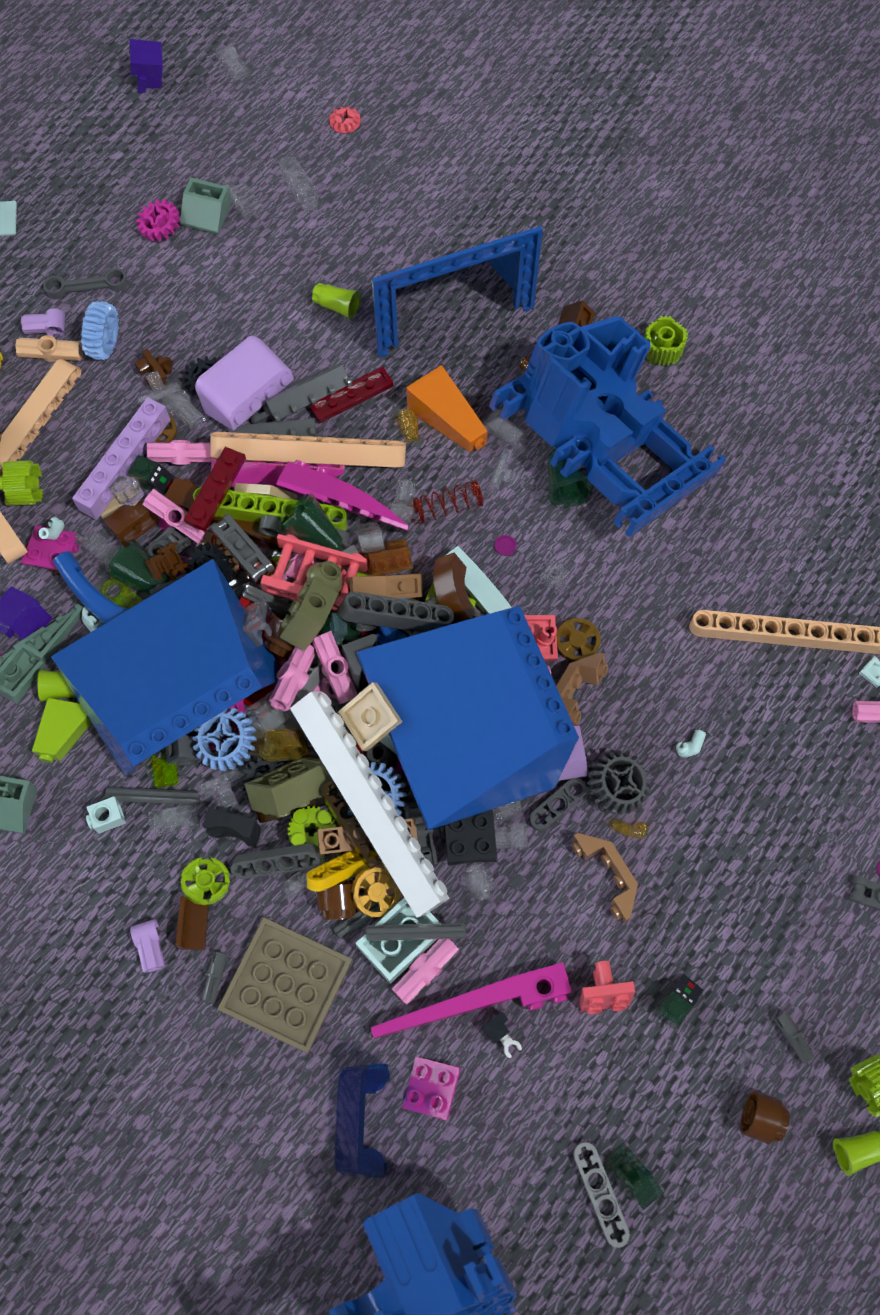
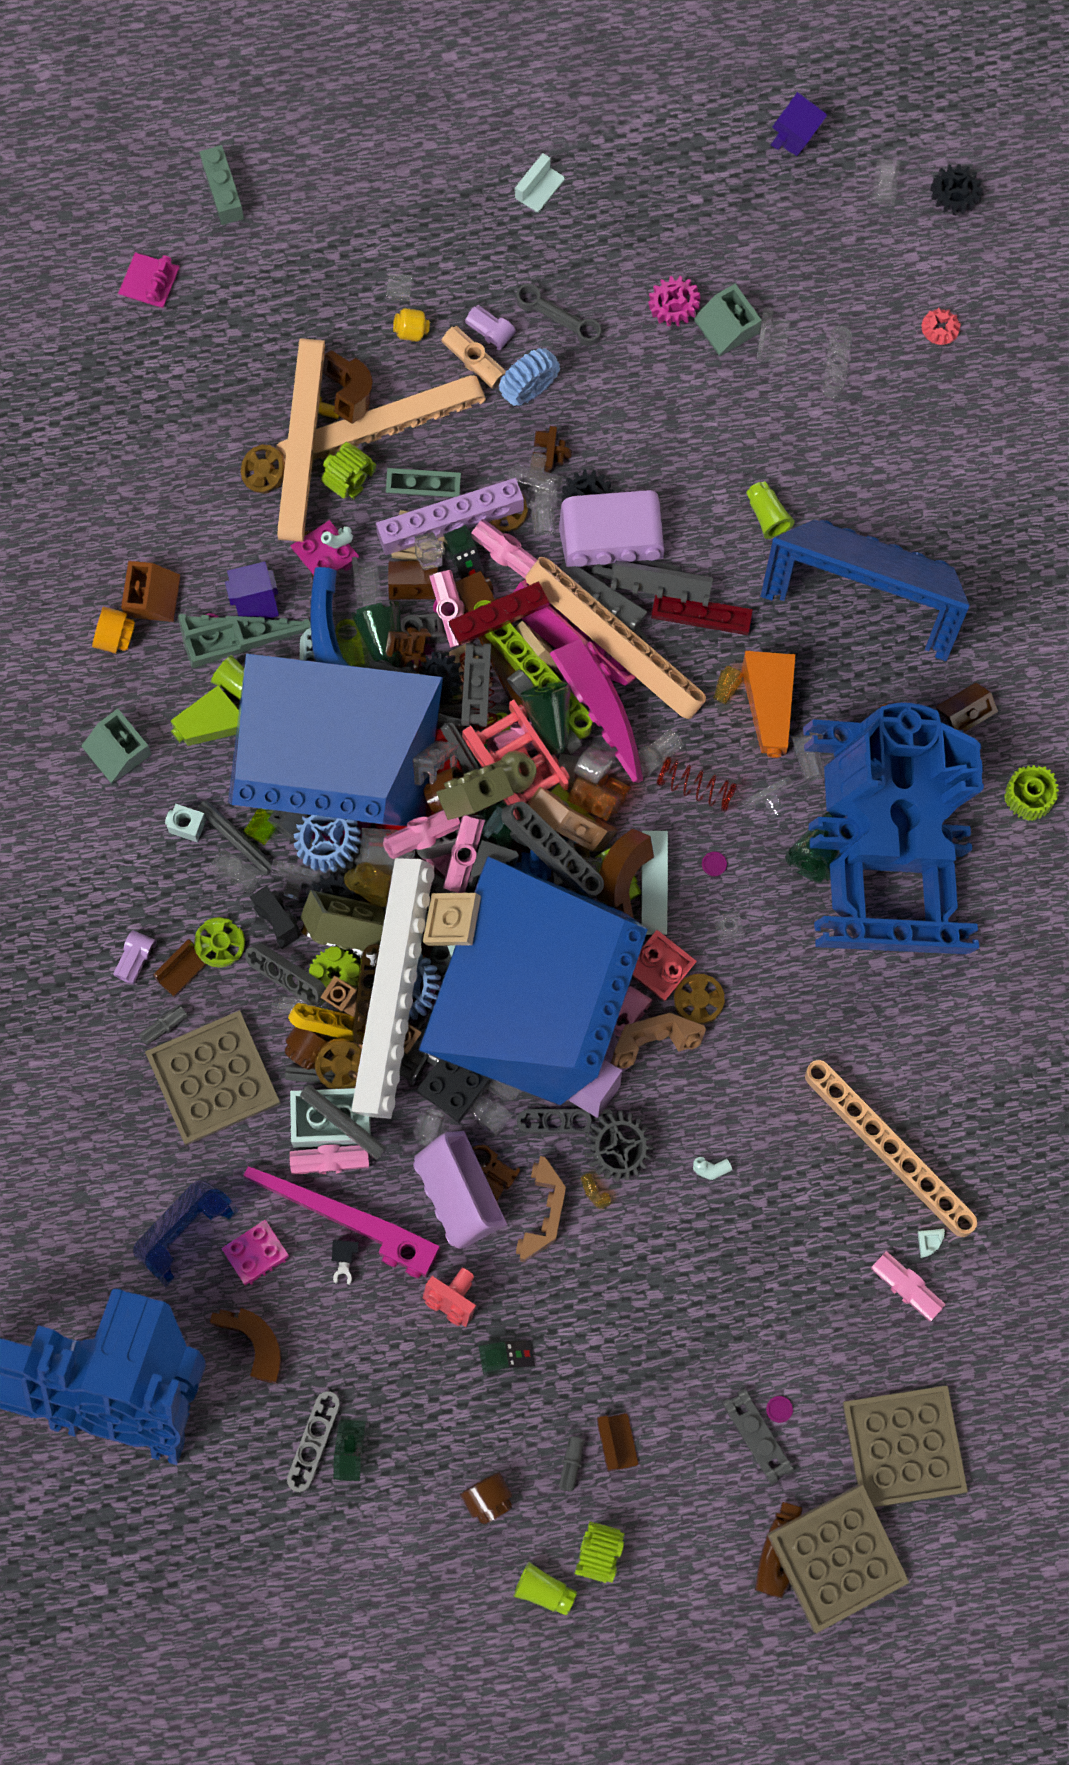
camera: 40 degrees right, 5 degrees up
none -> reddish brown arch [209,1308,282,1385]
none -> sand green brick [386,468,461,498]
none -> lavender windscreen [413,1131,507,1249]
none -> reddish brown piece [472,1145,520,1201]
none -> reddish brown panel [596,1413,638,1472]
none -> black gear [930,164,983,215]

